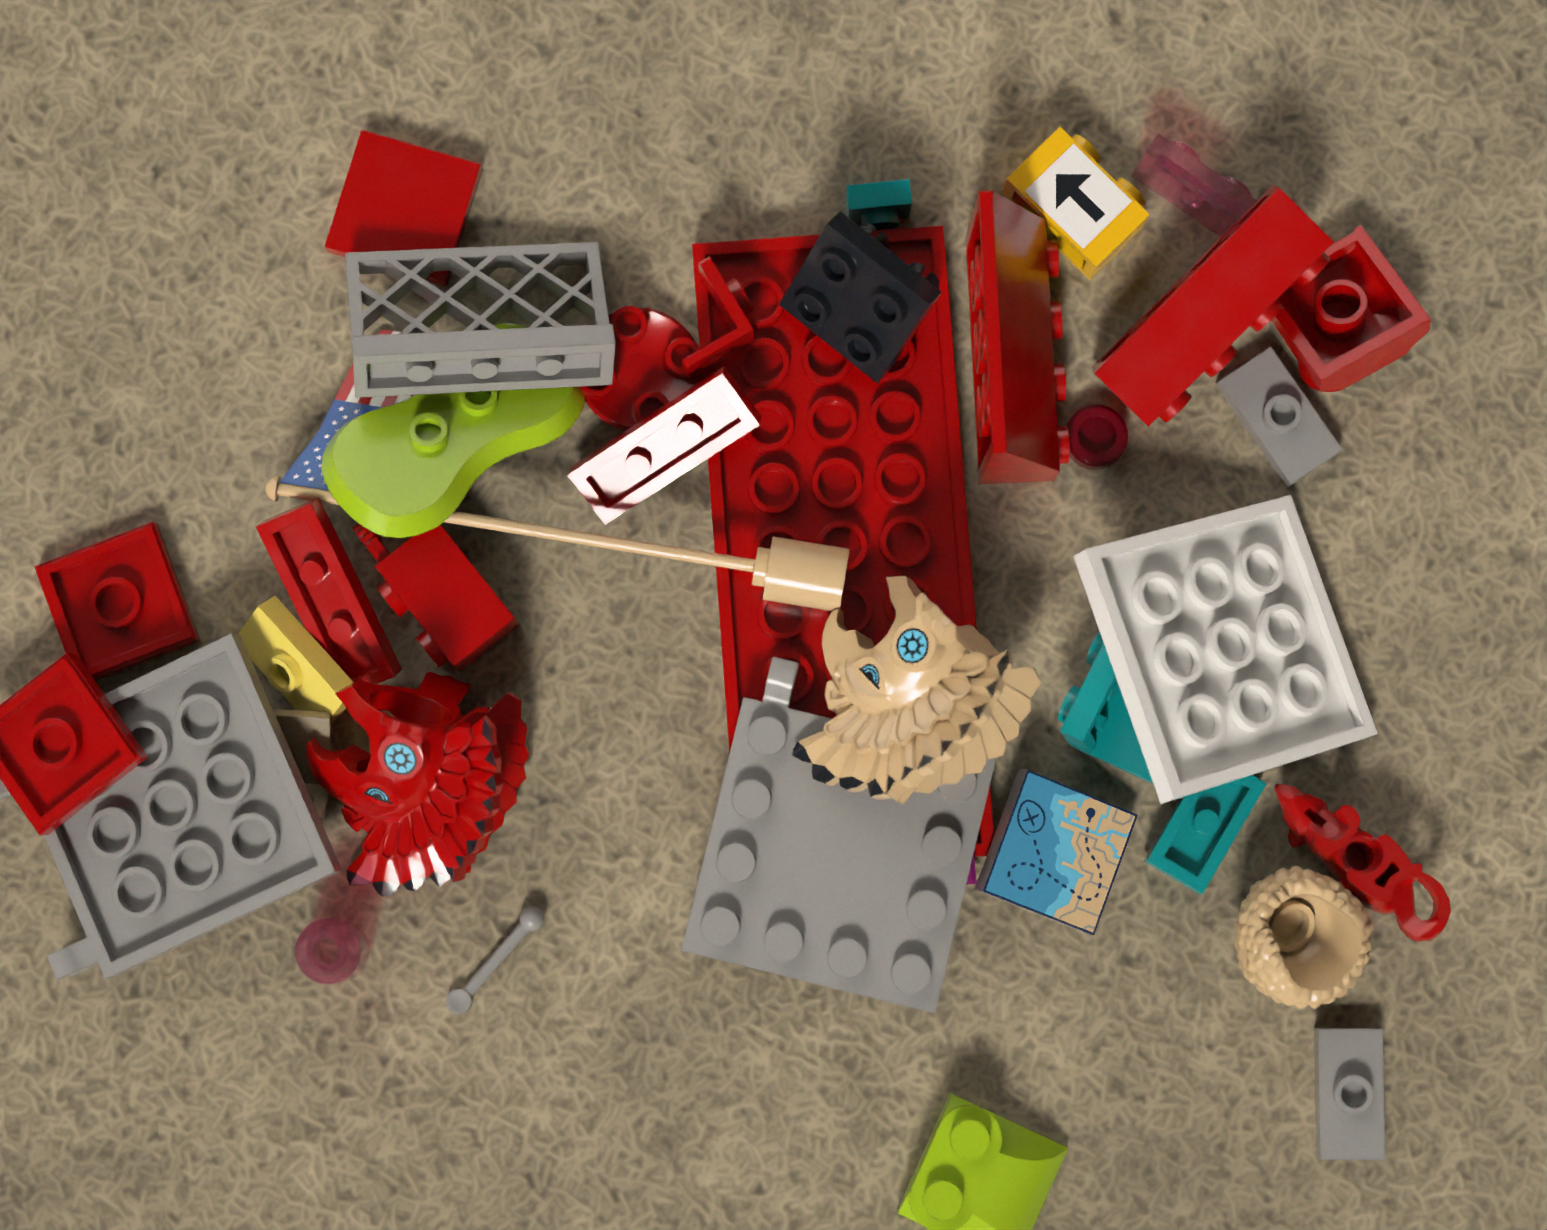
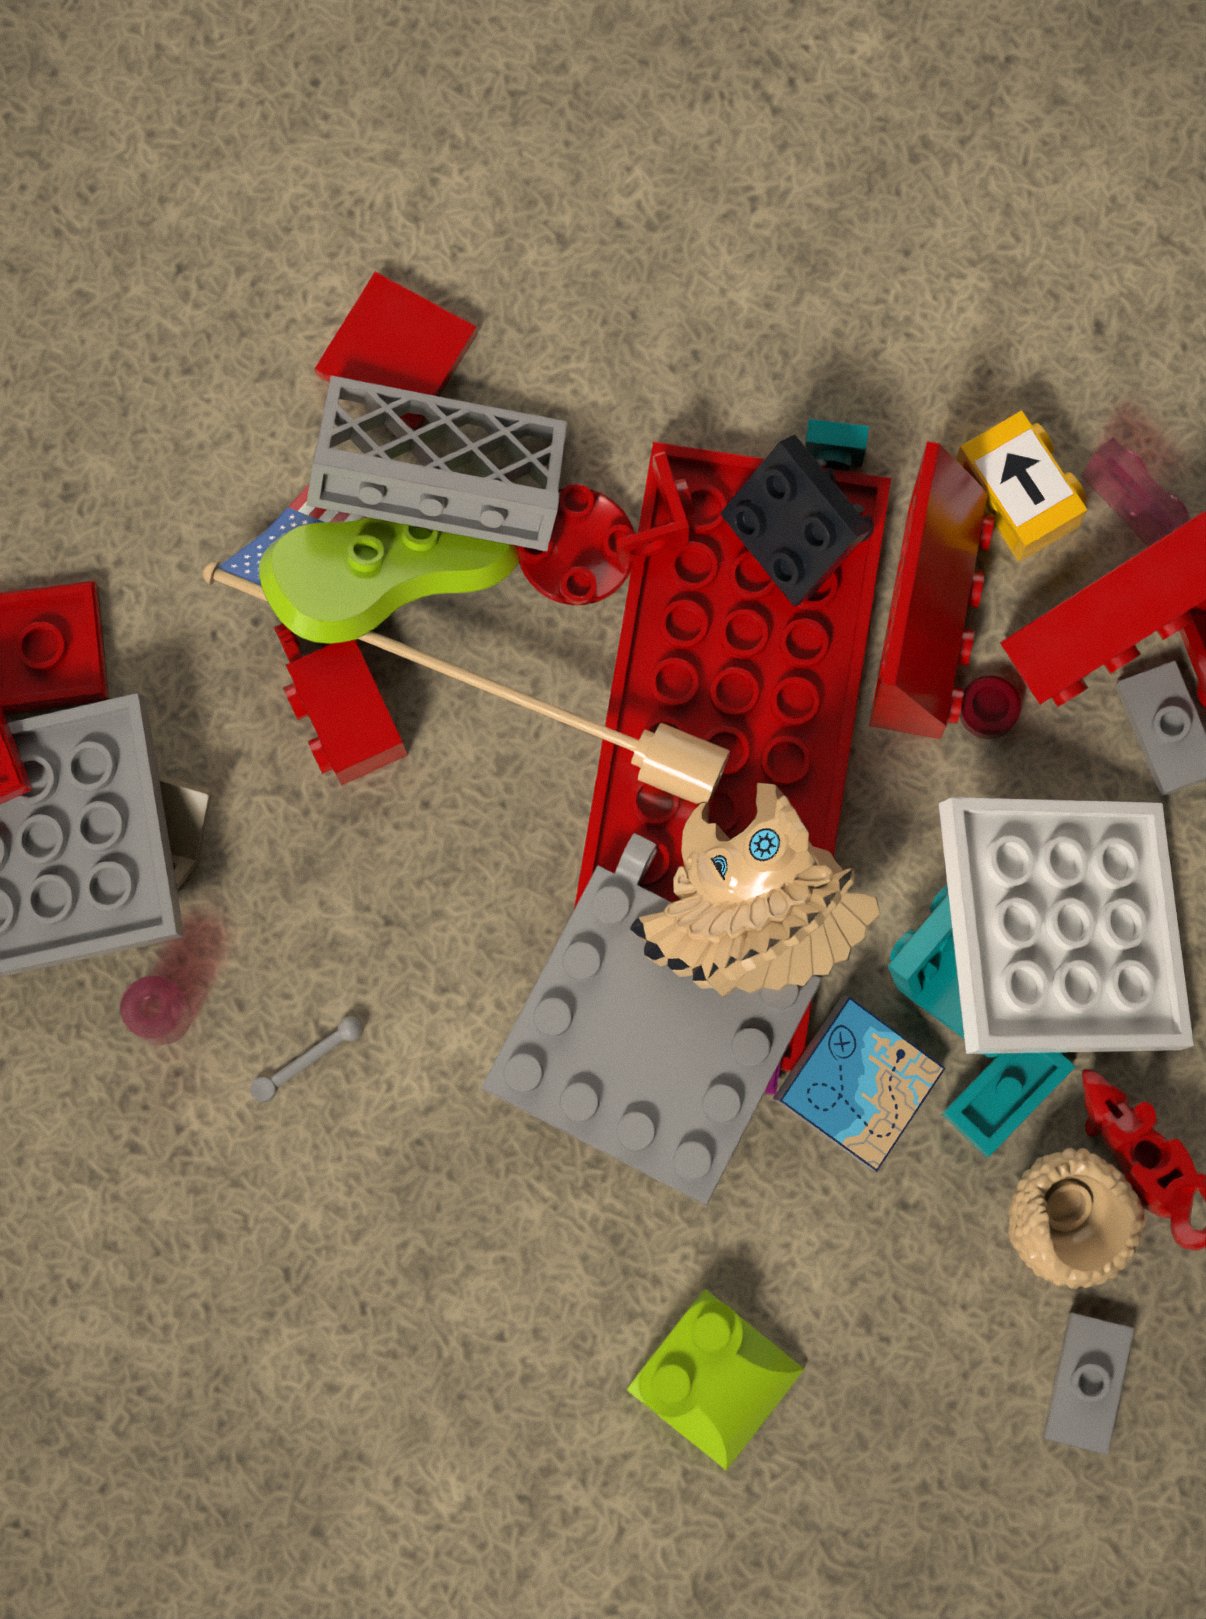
camera: 20 degrees right, 5 degrees down
light yellow plate [239,596,354,724] -> none
red plate [256,497,402,684] -> none
red piece [306,672,530,897] -> none
plate [568,366,762,525] -> none

